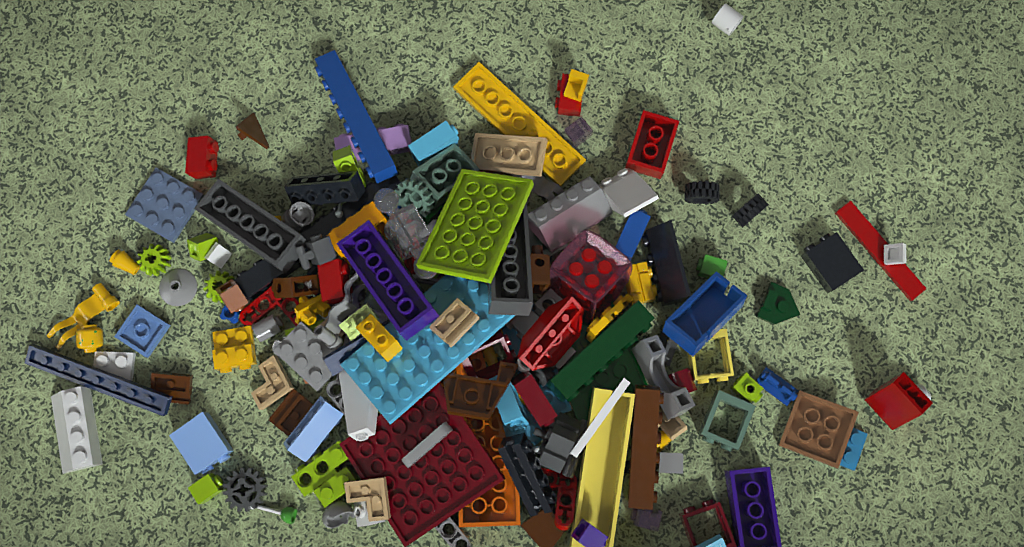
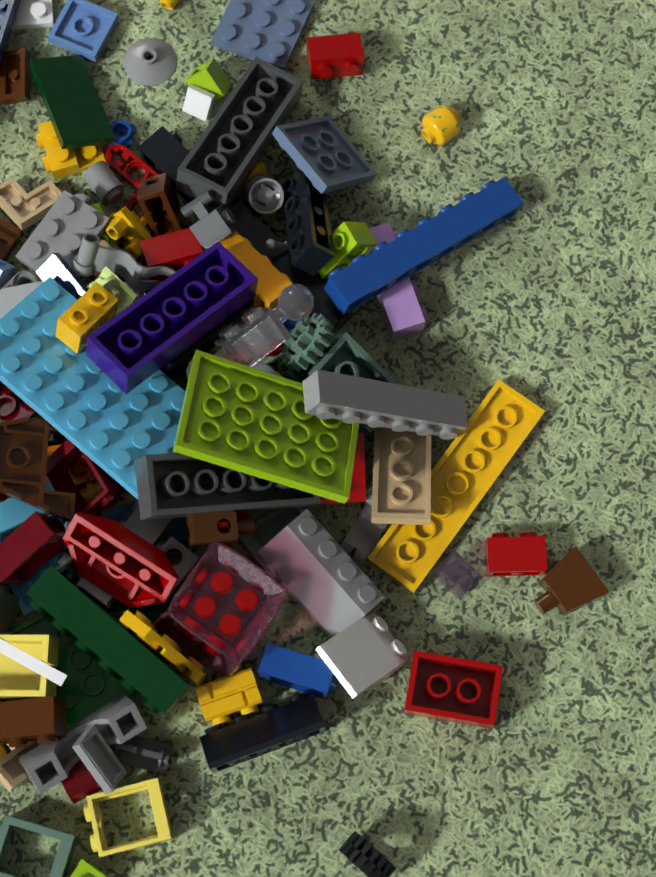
camera: 80 degrees right, 5 degrees down
lime gear [136,244,172,276] -> none
lime gear [203,271,235,303] -> none
brick [215,279,248,314] -> none
reddish brown piece [236,113,269,149] -> none
medium azure brick [408,121,460,166] -> none
tan plate [429,298,480,348] -> none
yellow panel [564,69,589,102] -> none
blue piece [662,271,747,357] -> none
black tyre [684,181,720,205] -> none
bright green brick [696,254,728,279] -> none
none -> dark green tile [29,55,115,149]
none -> light grey tile [72,725,127,794]
none -> sand blue plate [272,116,377,194]
none -> light grey brick [302,369,468,440]
none -> yellow head [421,105,462,146]
none -> reddish brown torso [534,547,609,616]

